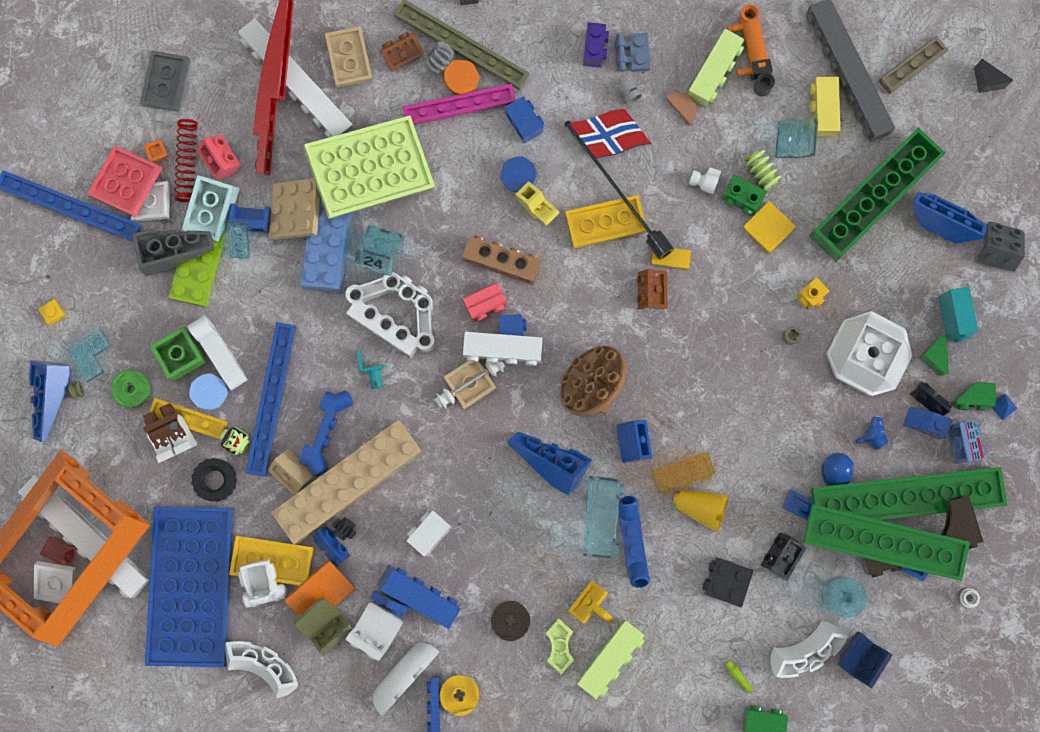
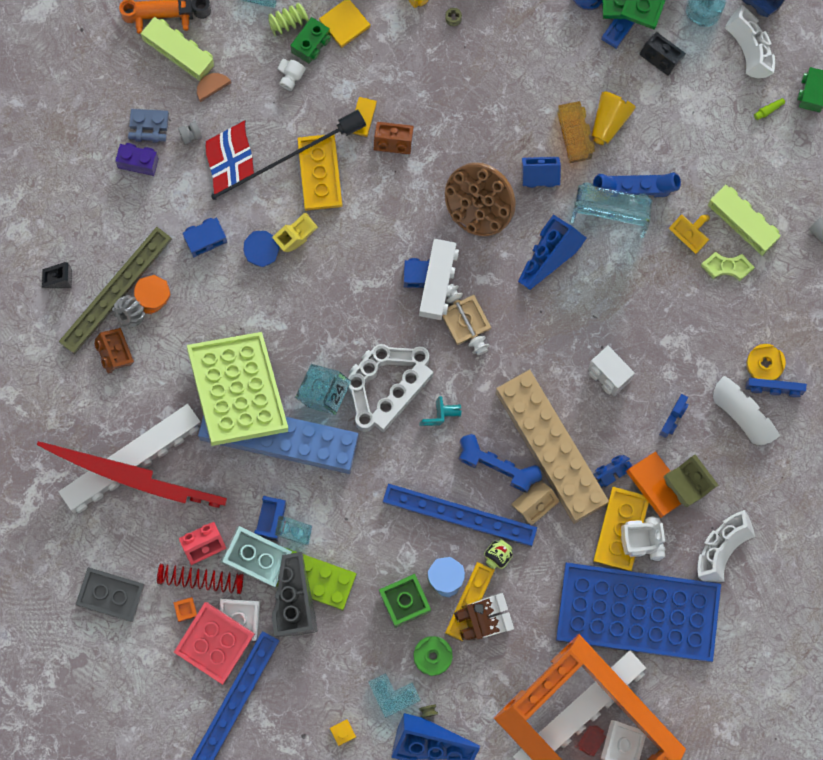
camera: 85 degrees left, 5 degrees down
white beam [187,315,248,390] -> none
black tyre [191,458,237,502] -> none
tan plate [268,178,320,240] -> none
tan plate [325,26,373,88] -> none
black gear [332,517,356,541] -> none
white bracket [345,602,403,661] -> none
blue wedge [377,565,461,629] -> none
dark pink plate [403,84,516,125] -> none
medium nougat brick [462,235,542,285] -> none
coral brick [463,282,507,322] -> none
dark brown plate [491,601,530,641] -> none
black plate [702,557,754,608] -> none

